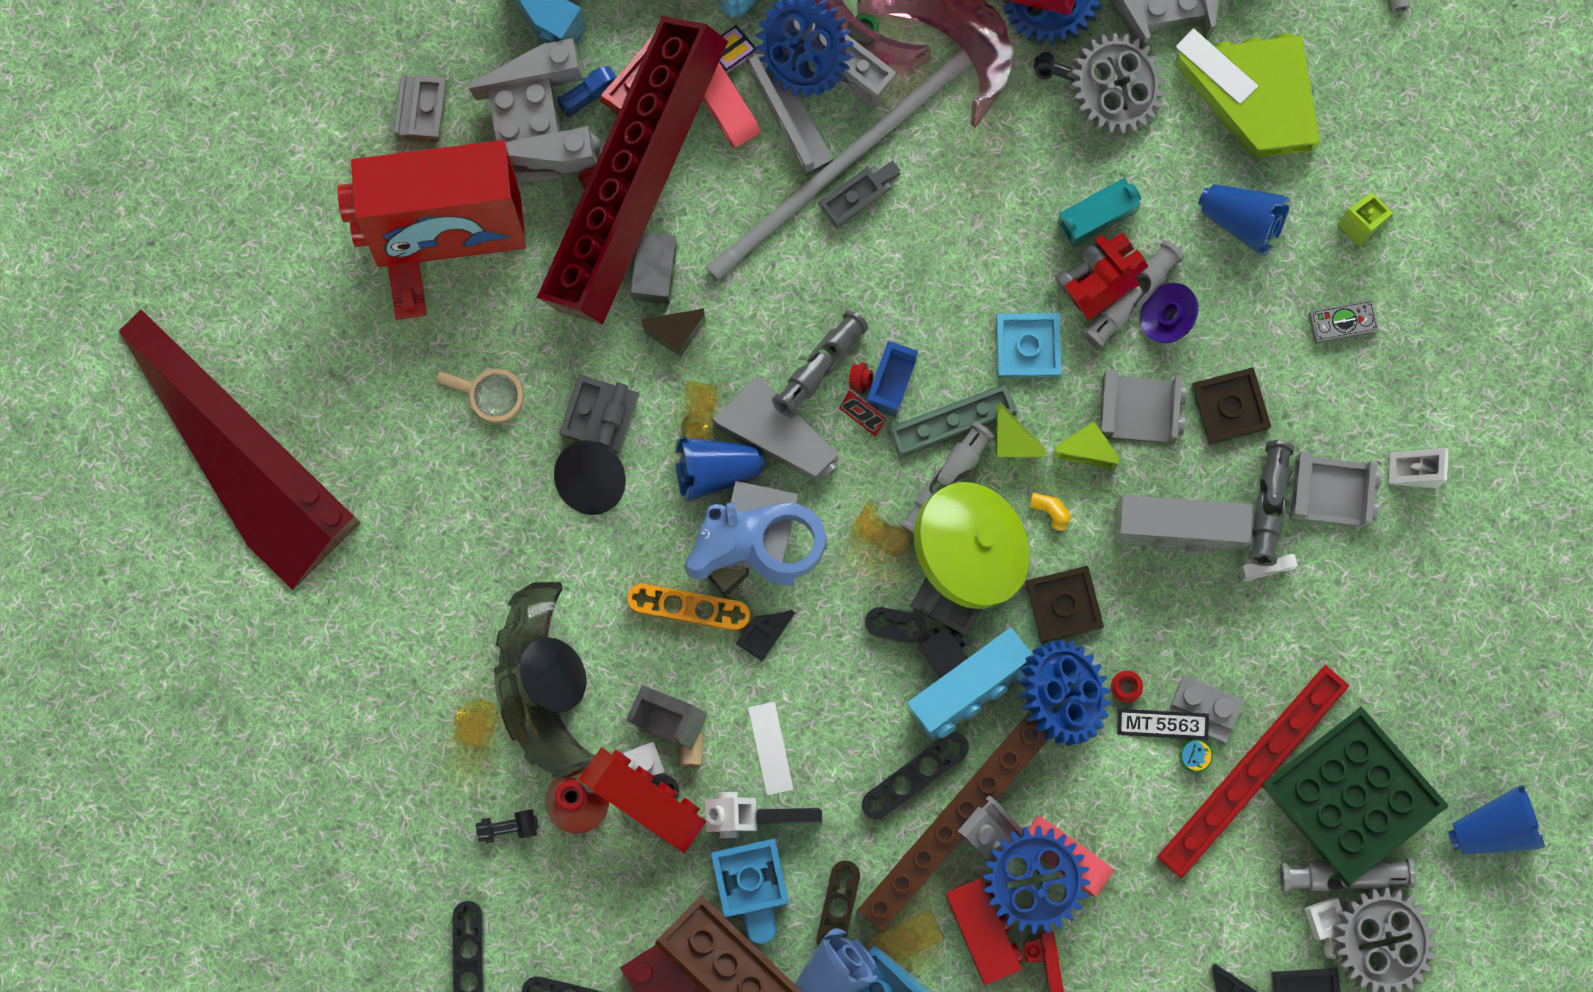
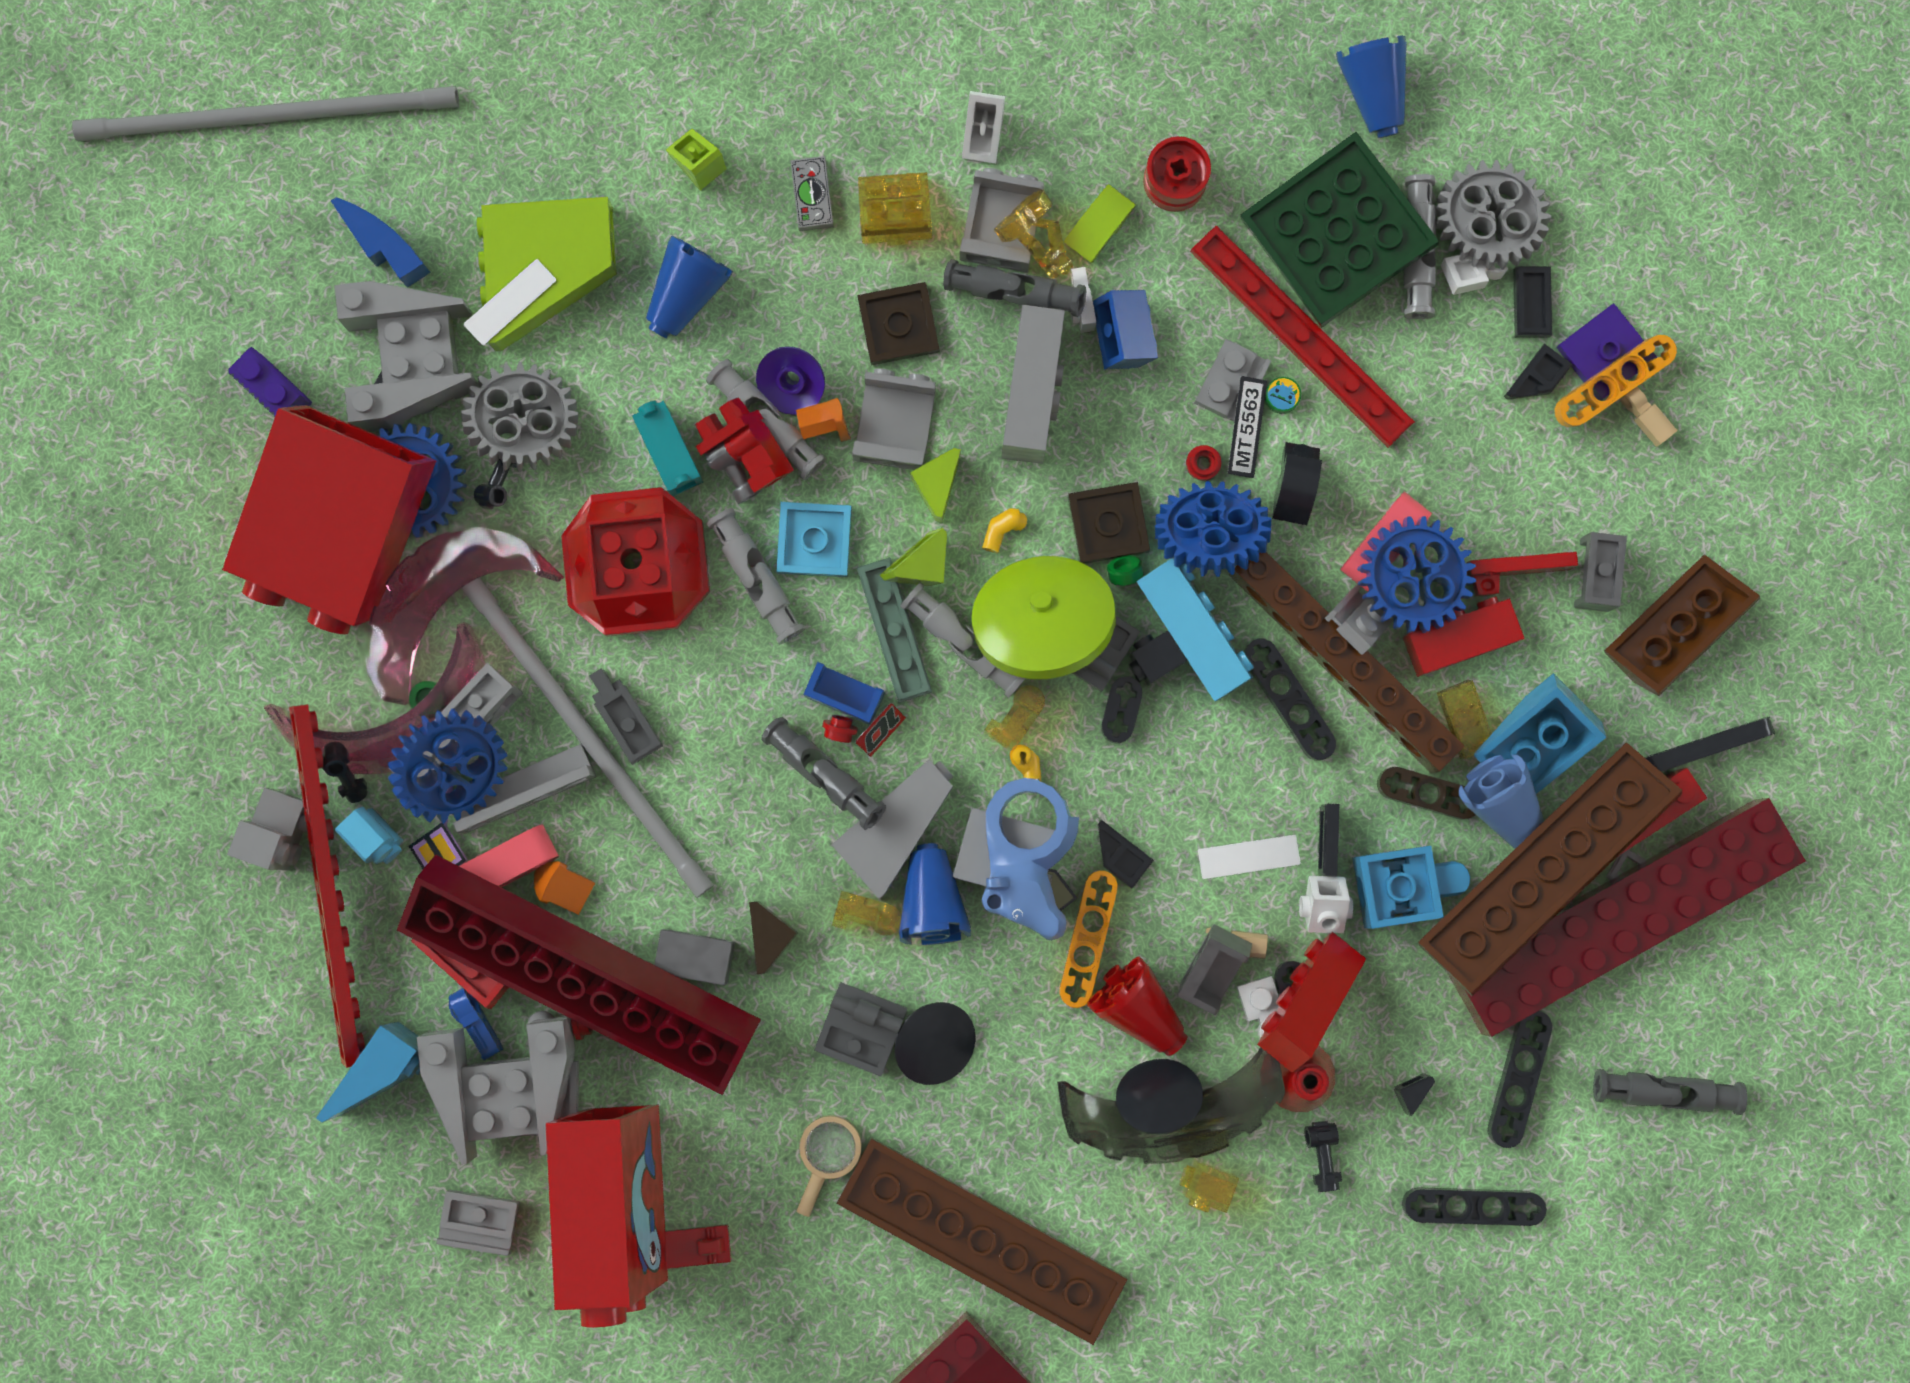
camera: 90 degrees left, 5 degrees up
none -> orange tile [534,861,595,915]
none -> red piece [561,487,710,637]
none -> light grey piece [707,508,805,645]
none -> orange tile [796,398,851,442]
none -> reddish brown plate [836,1138,1128,1345]
none -> clear yellow plate [858,172,932,246]
none -> clear yellow piece [994,190,1073,279]
none -> yellow arm [1010,744,1041,782]
none -> lime slope [1064,184,1136,263]
none -> red cone [1087,956,1188,1056]
none -> blue brick [1093,290,1158,369]
none -> green tile [1107,555,1144,586]
none -> red wheel [1143,136,1211,212]
none -> black brick [1272,442,1322,526]
none -> black slope [1393,1073,1435,1116]

